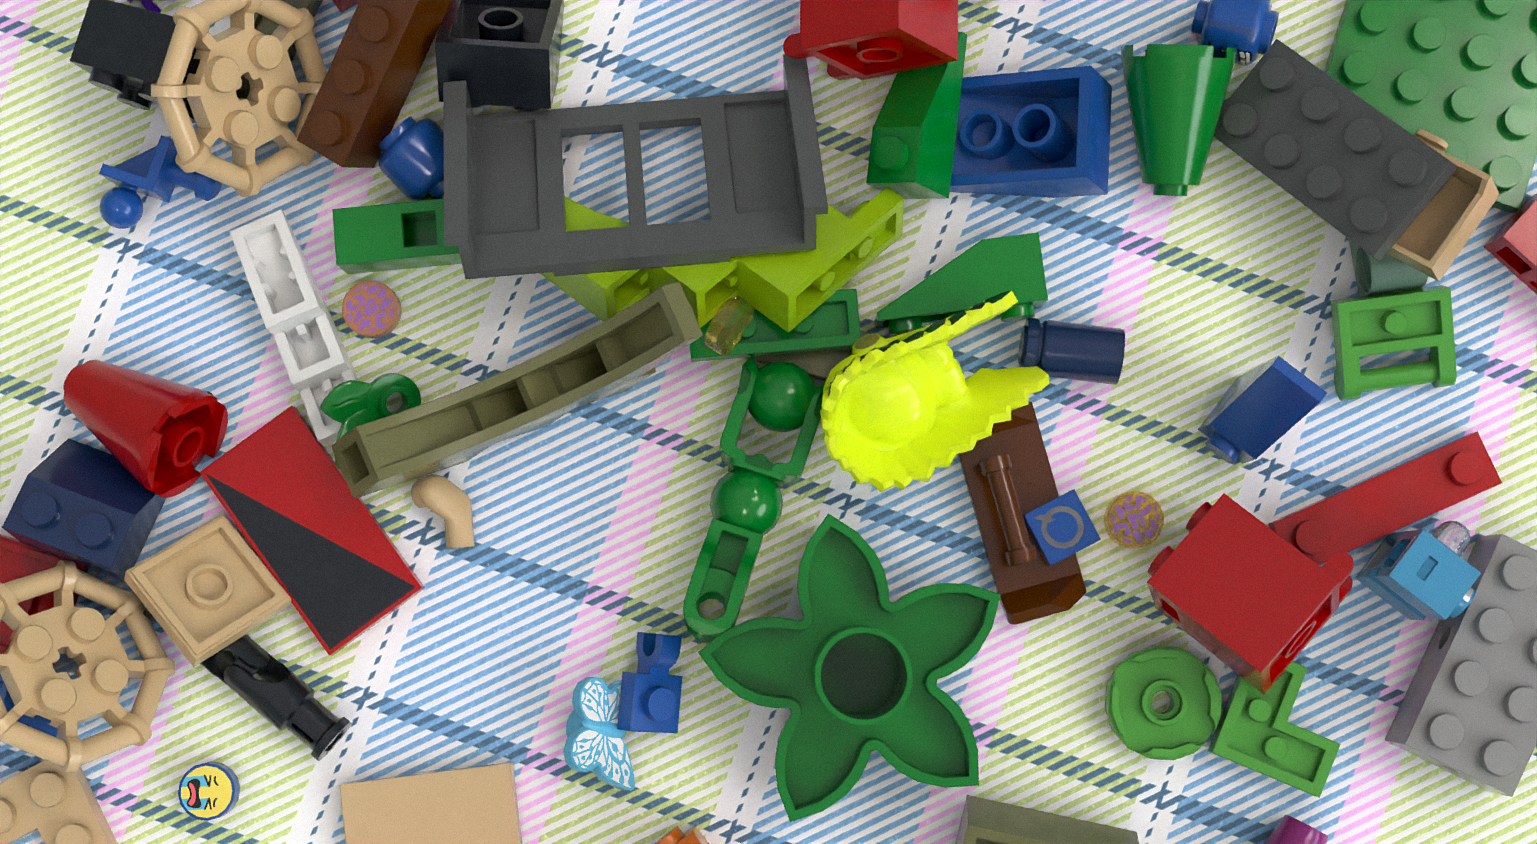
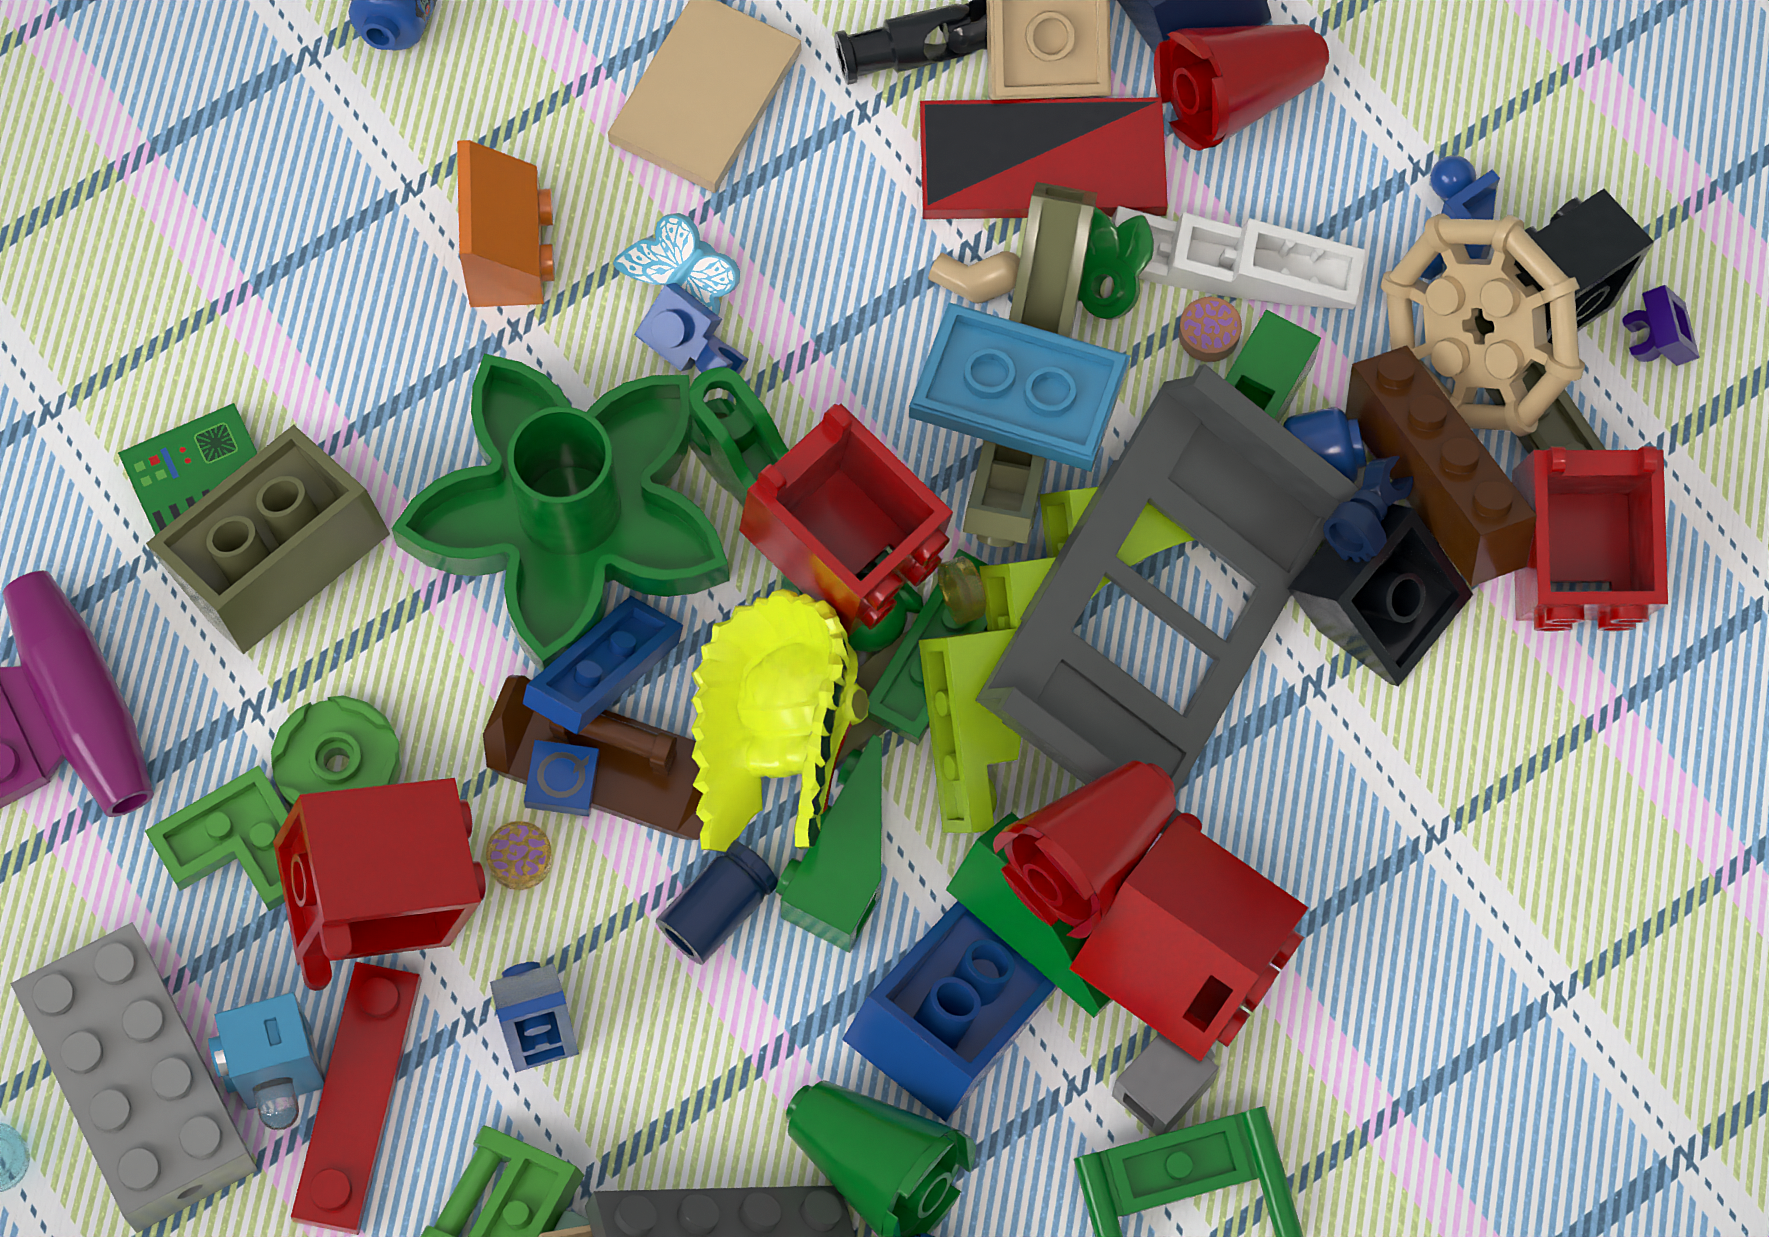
camera: 120 degrees right, 15 degrees down
none -> blue plate [522,595,684,735]
none -> red container [739,404,953,638]
none -> dark azure tile [909,302,1131,472]
none -> red cone [993,760,1176,939]
none -> dark blue piece [1323,456,1413,562]

